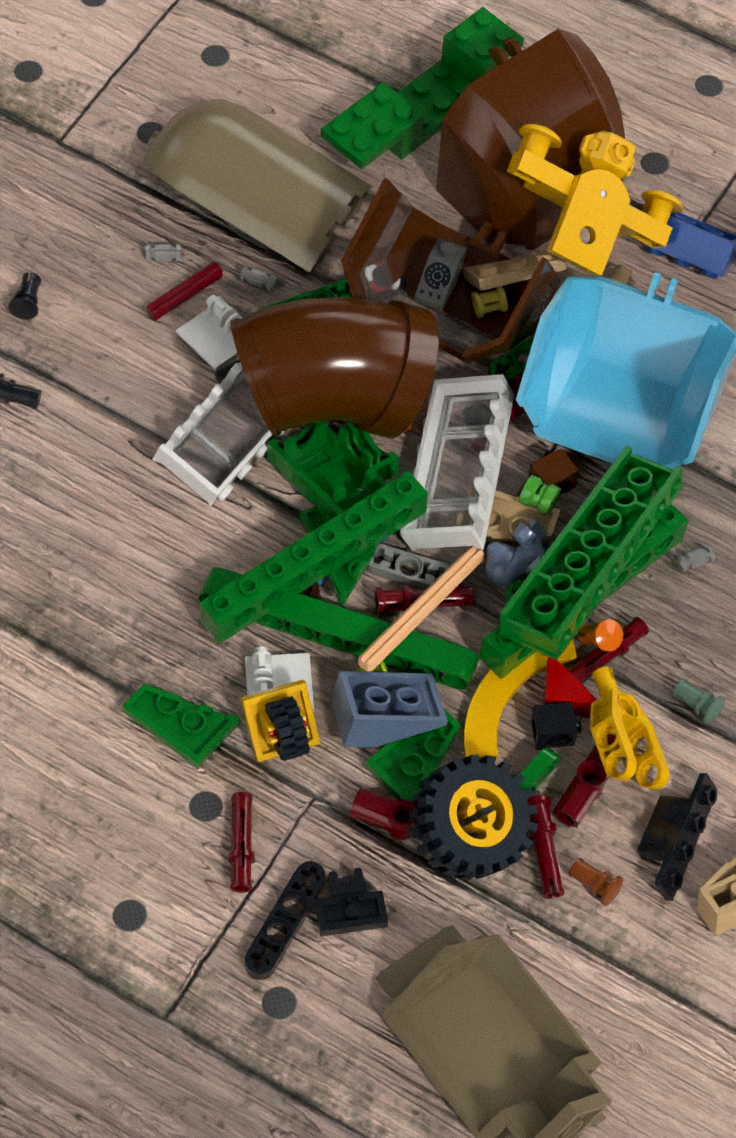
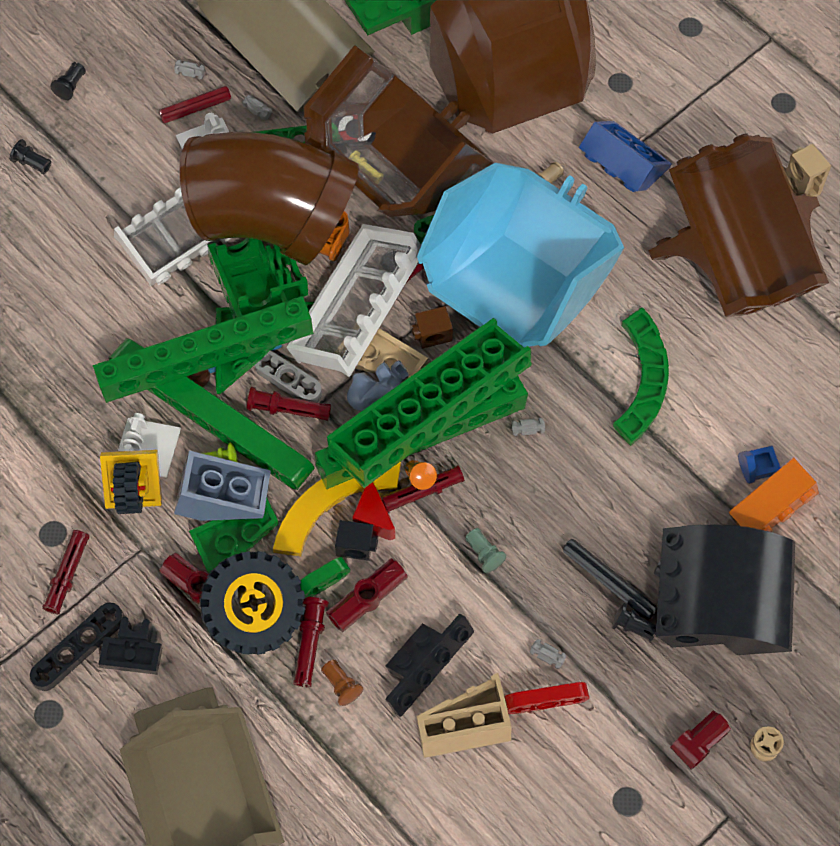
camera: 20 degrees right, 5 degrees up
green wing [122,684,240,769] -> none
light nougat axle [358,546,484,672] -> none
dark grey slope [414,238,466,311] -> none
tan wing [463,250,567,291] -> none
light yellow bush [471,286,508,318] -> none
yellow piece [507,124,683,277] -> none
bright green wheel [519,475,561,516] -> none
yellow piece [590,666,669,790] -> none

